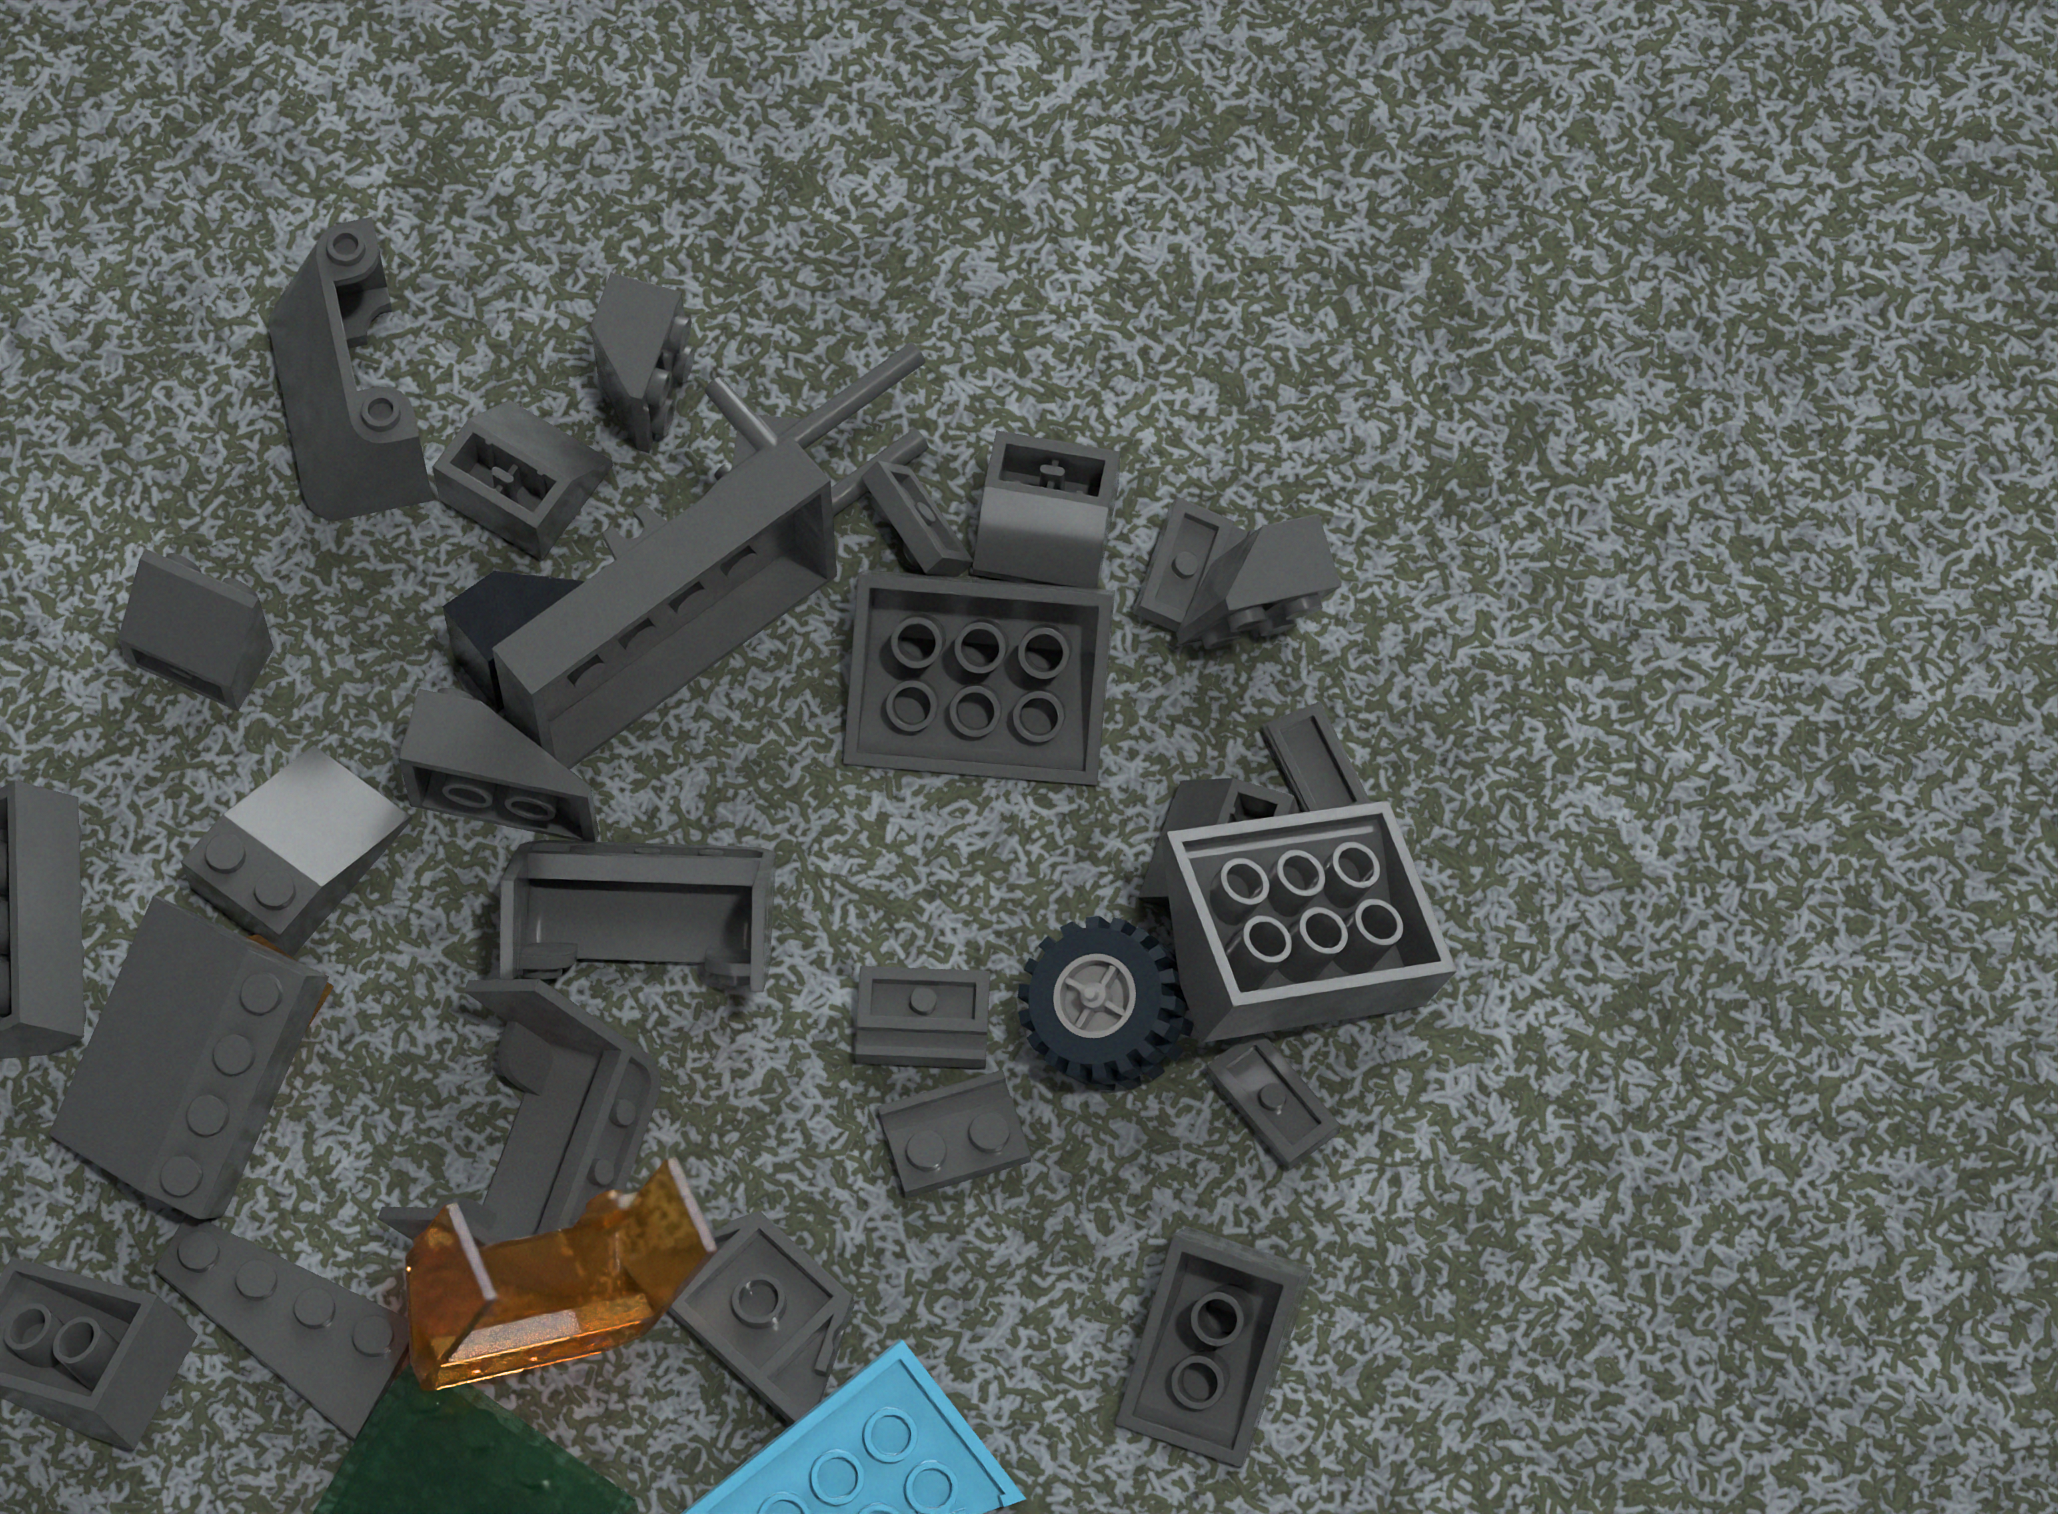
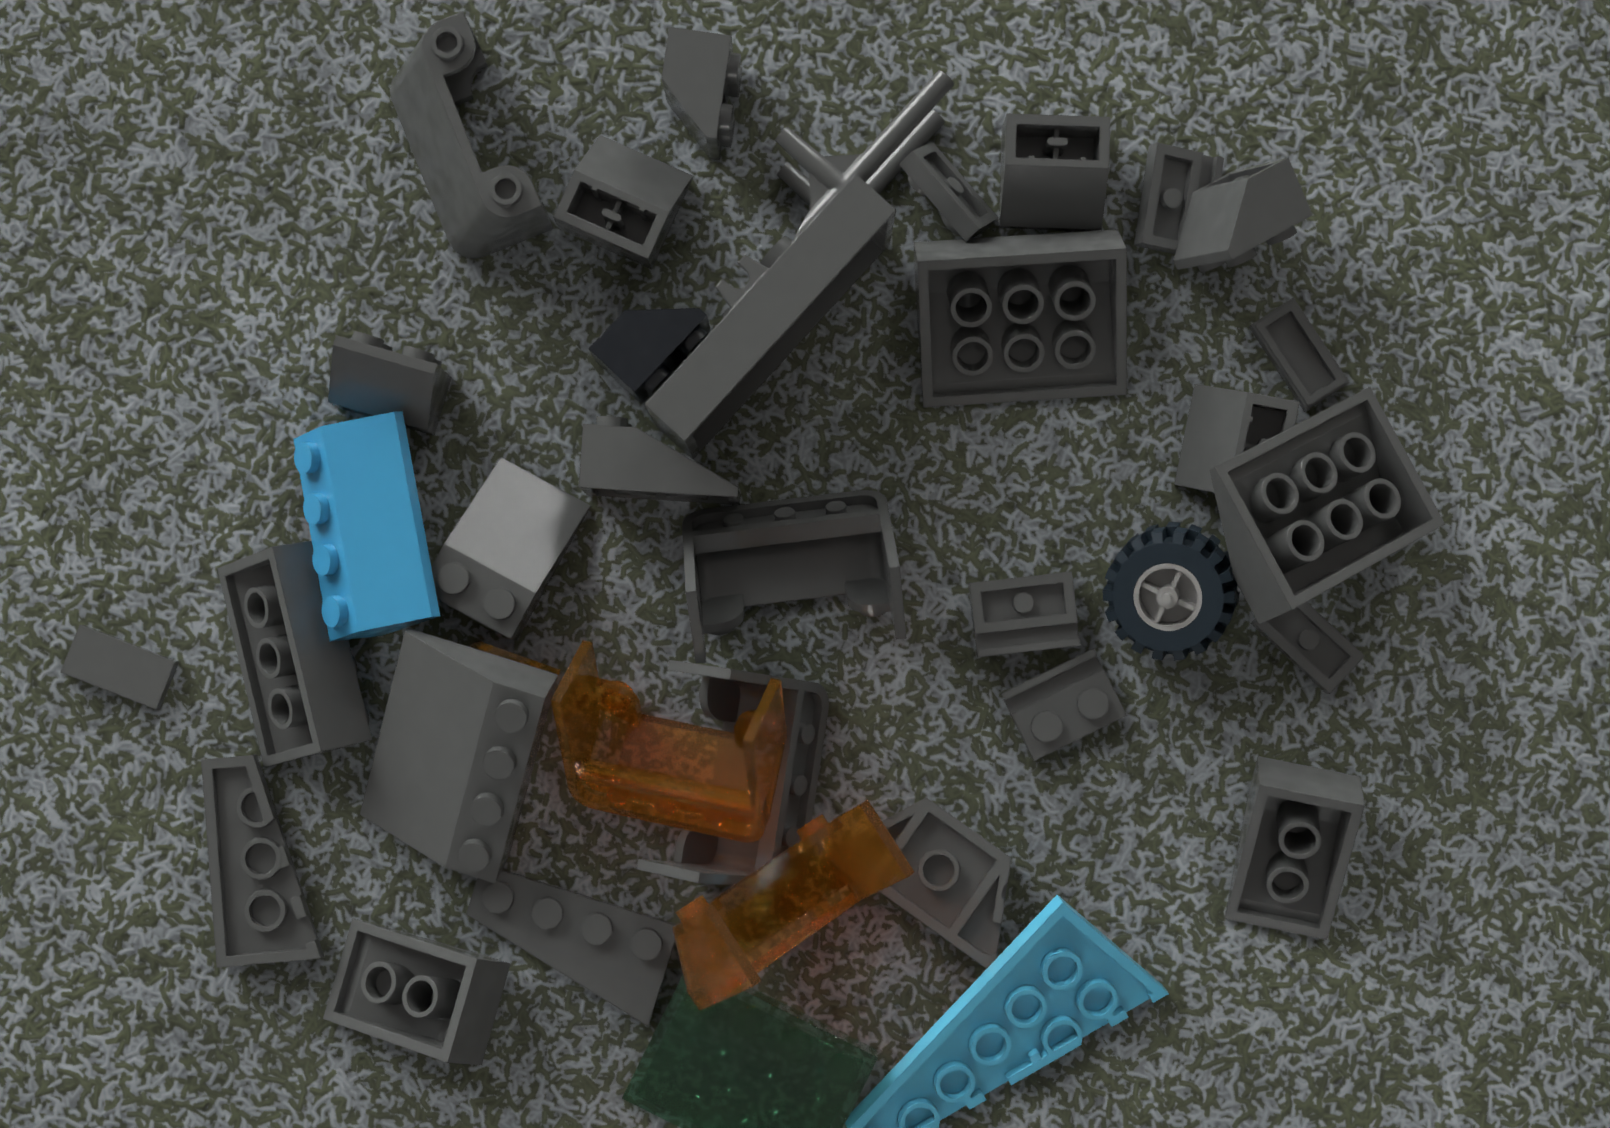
camera: 10 degrees left, 20 degrees up
none -> dark azure slope [293,411,440,641]
none -> clear orange windscreen [551,640,787,843]

